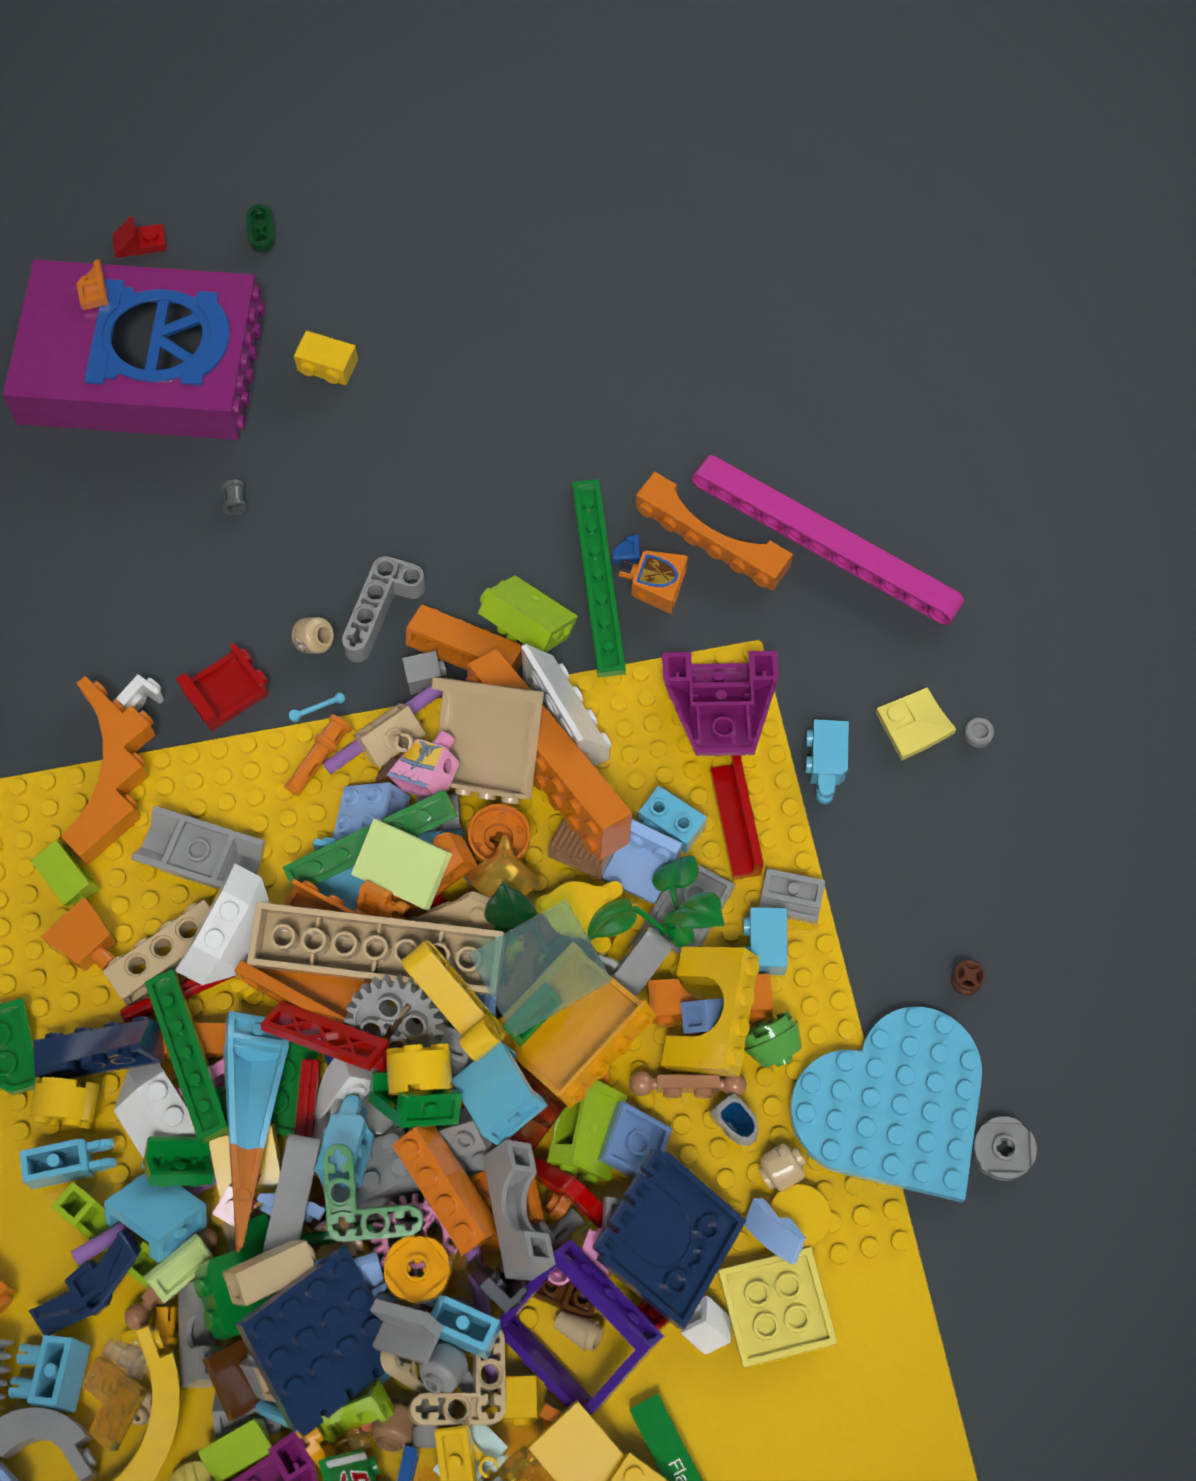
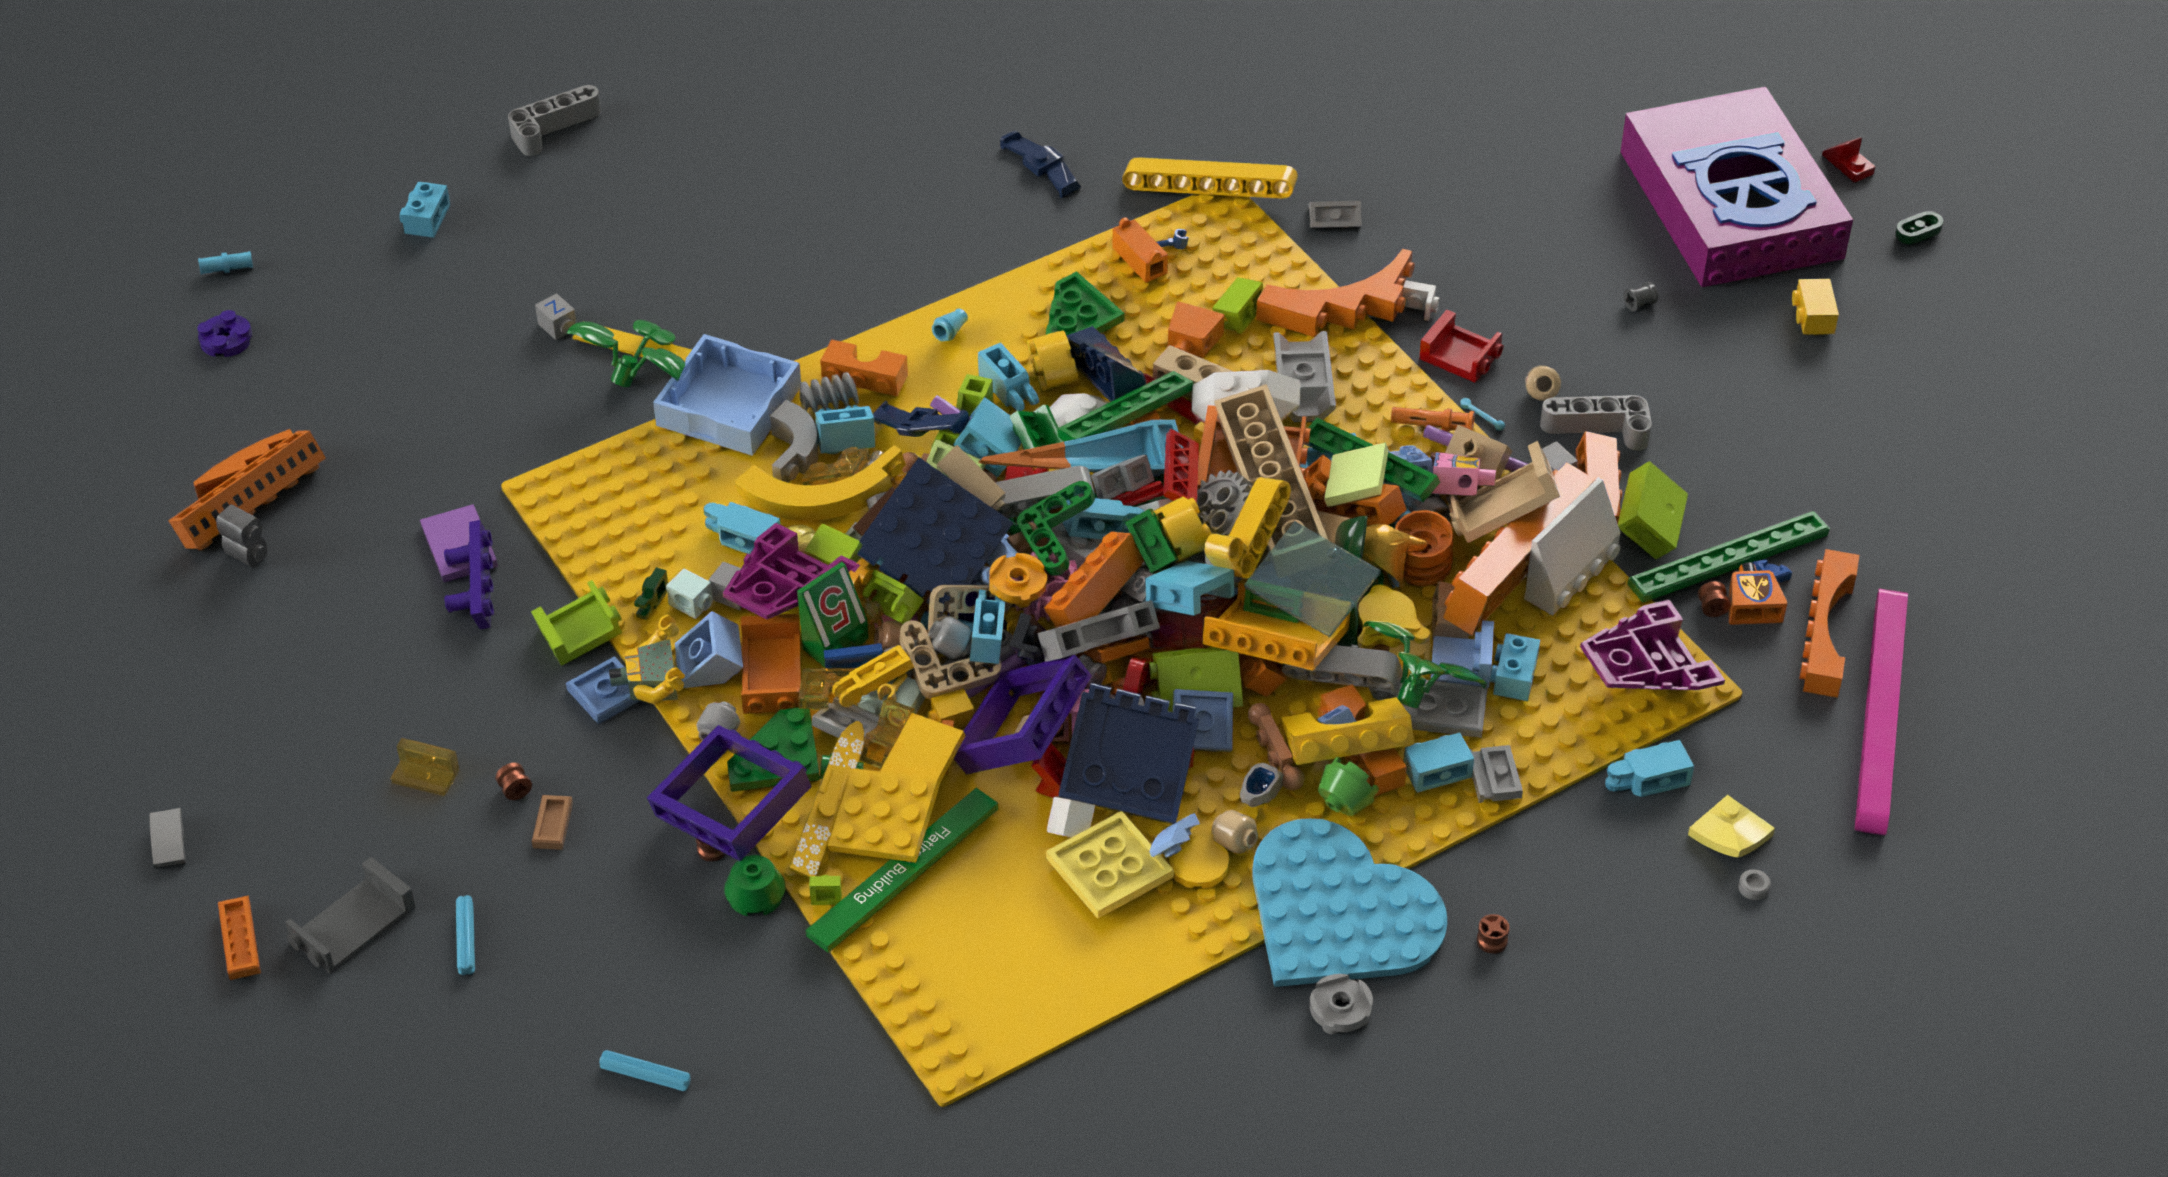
camera: 70 degrees right, 20 degrees down
orange tile [76,259,109,310] -> none
light grey panel [370,1299,444,1364] -> none
red fence [710,755,764,880] -> none
none -> light grey slope [1091,455,1155,499]
none -> copper wheel [1698,581,1731,617]

